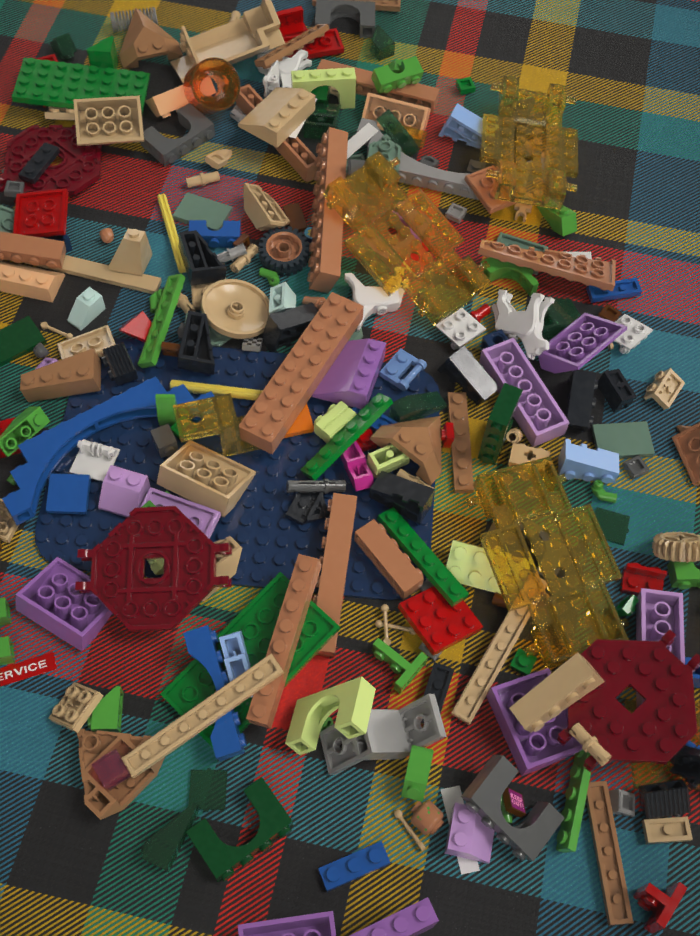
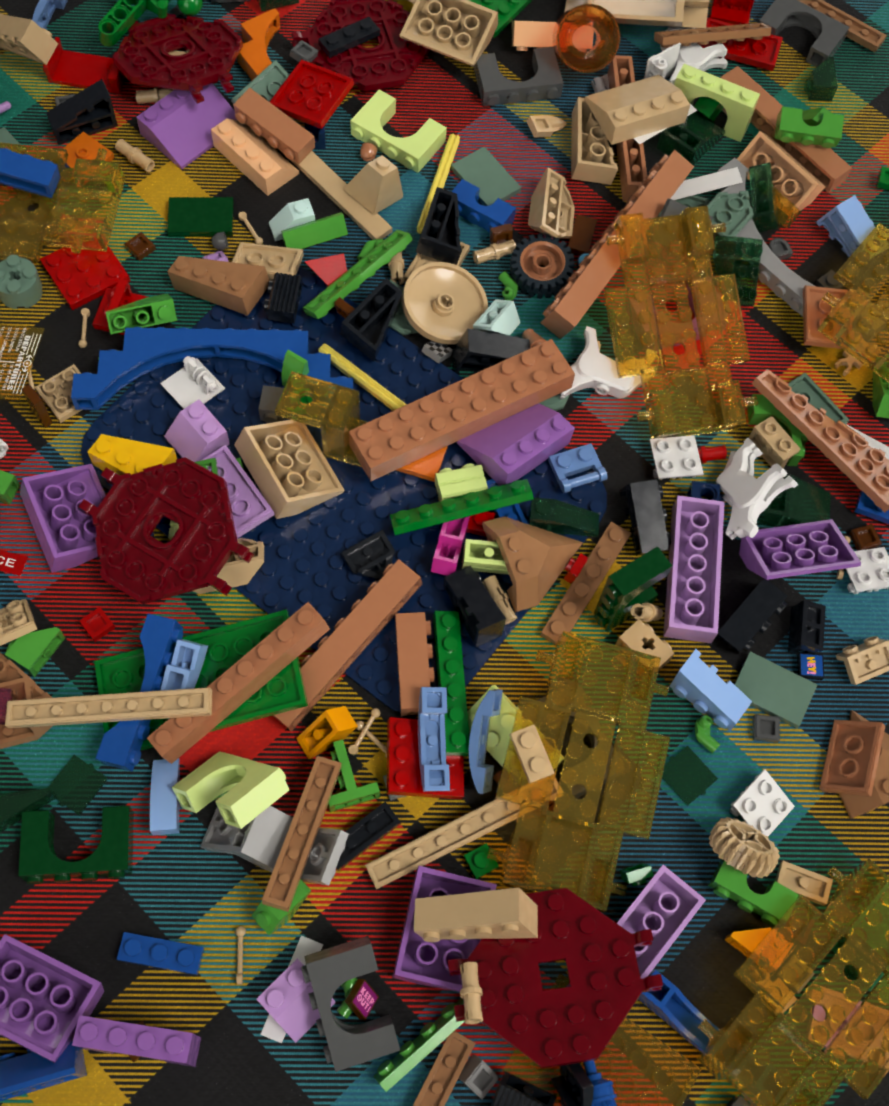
camera: 30 degrees right, 5 degrees up
blue tile [46,474,91,514] -> none
tan pin [185,171,220,188] -> none
light grey axle [217,243,247,264] -> none
dark grey pin [286,479,346,494] -> none
nougat head [411,800,444,835] -> none
light grey tile [445,203,467,224] -> none
red bracket [620,563,667,596] -> none
none -> red plate [79,607,115,642]
none -> yellow wedge [88,434,177,475]
none -> light blue slope [150,758,181,836]
none -> medium nougat plate [262,756,342,912]
none -> bright green tile [281,212,348,249]
none -> light orange slope [296,706,358,759]
none -> yellowish green arch [350,89,447,173]
none -> medium blue slope [418,687,450,792]
none -> medium blue slope [469,689,503,794]
none -> tan plate [509,724,555,784]
none -> tan wedge [571,97,618,185]
none -> clear green slope [713,235,763,305]
none -> white hinge [730,769,795,836]
none -> tan bracket [749,417,800,469]
none -> tile [797,653,825,680]

